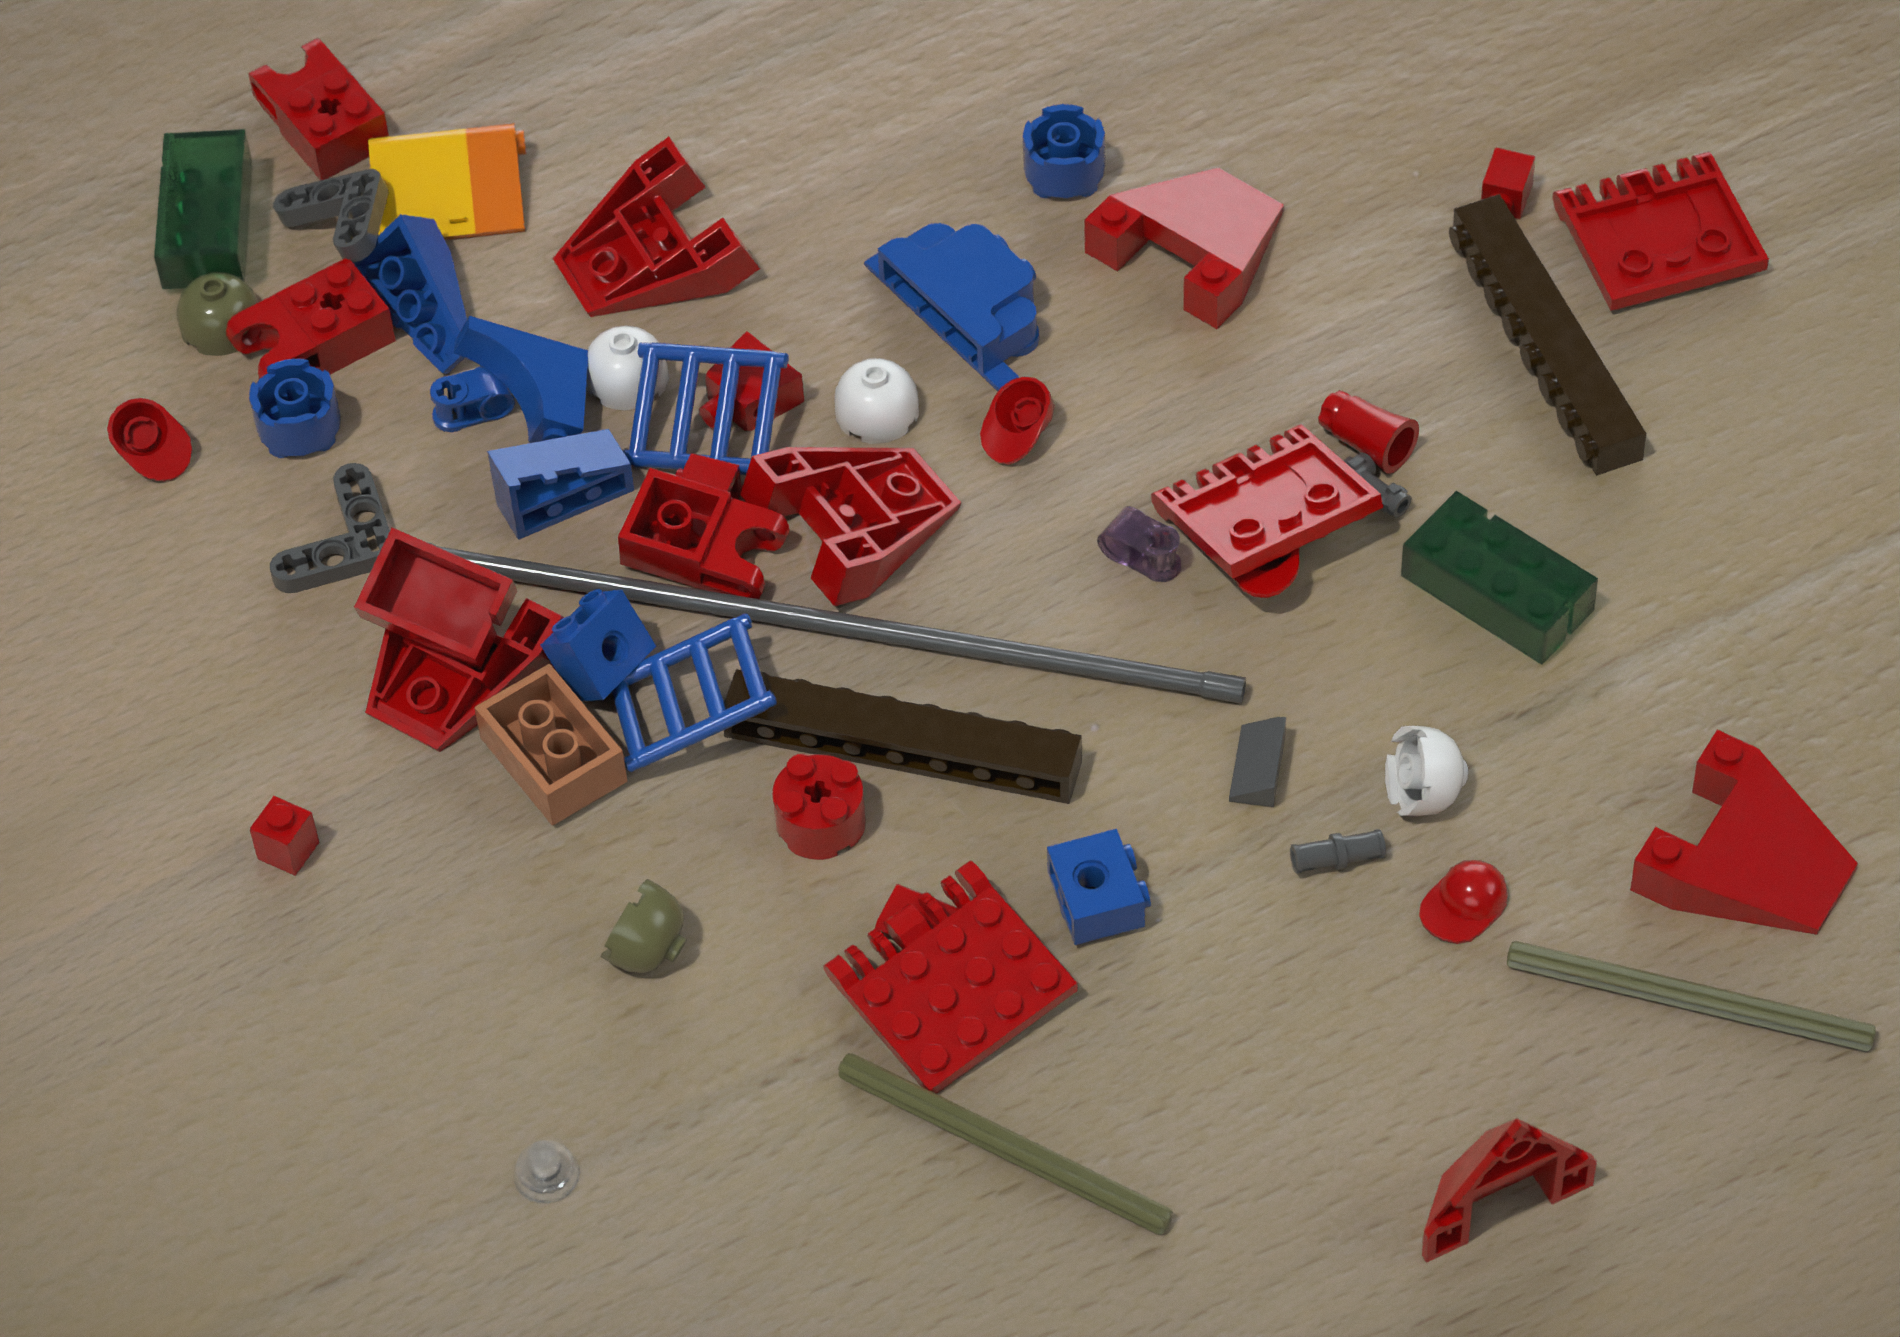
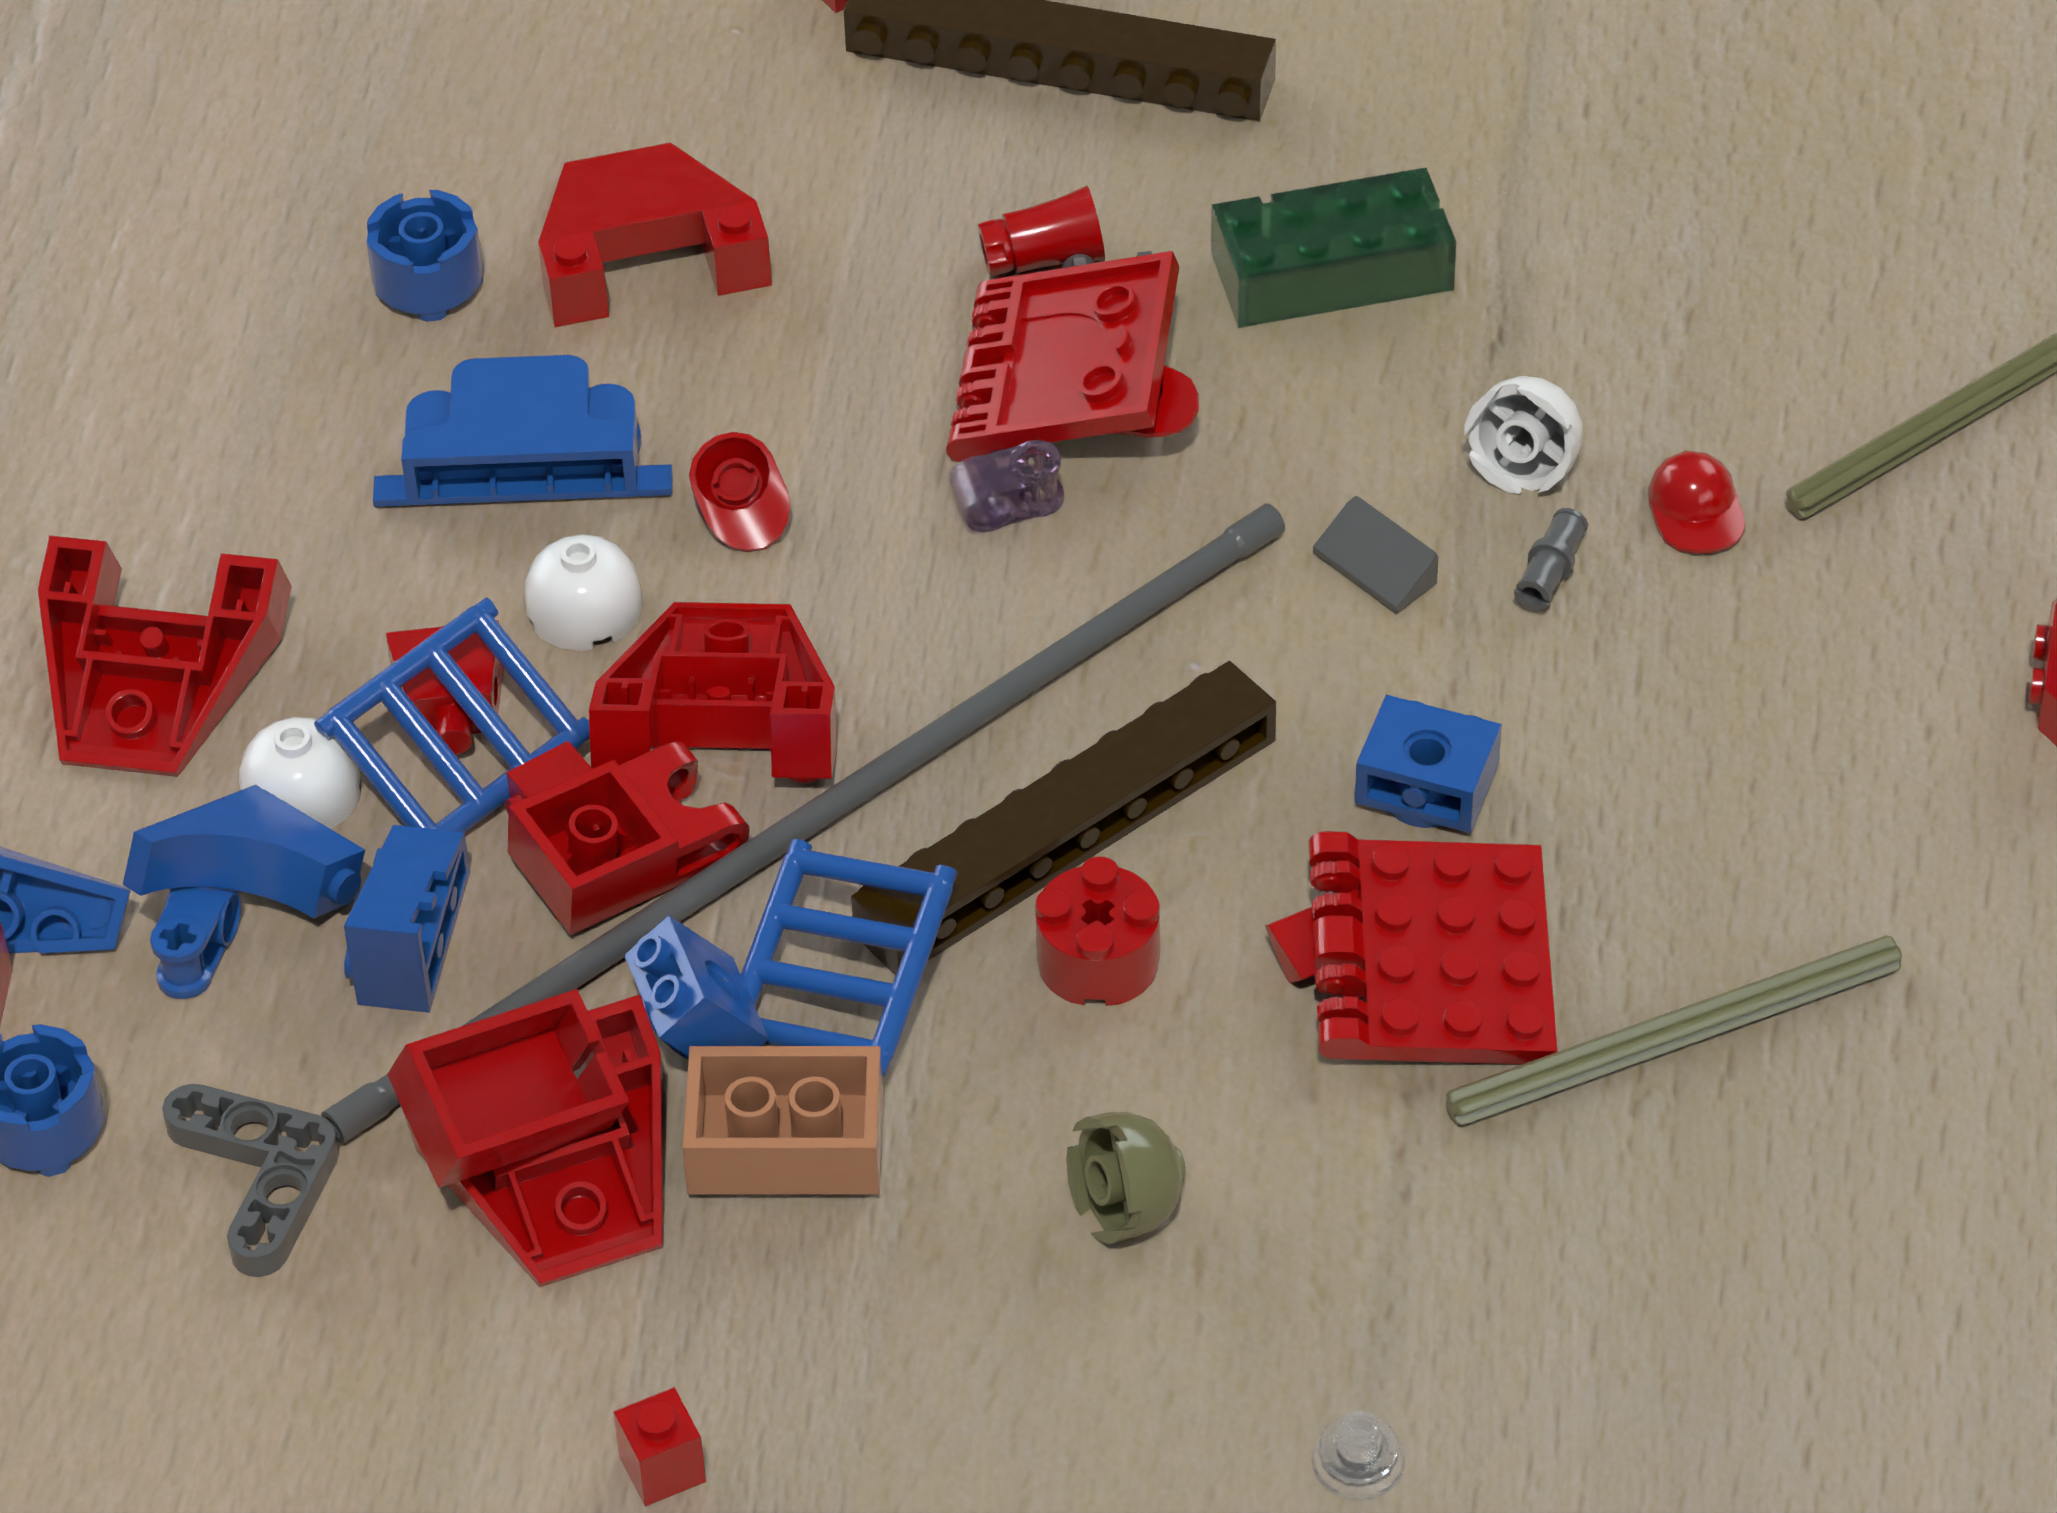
camera: 55 degrees left, 5 degrees down
red wedge [1630,730,1858,935] -> none

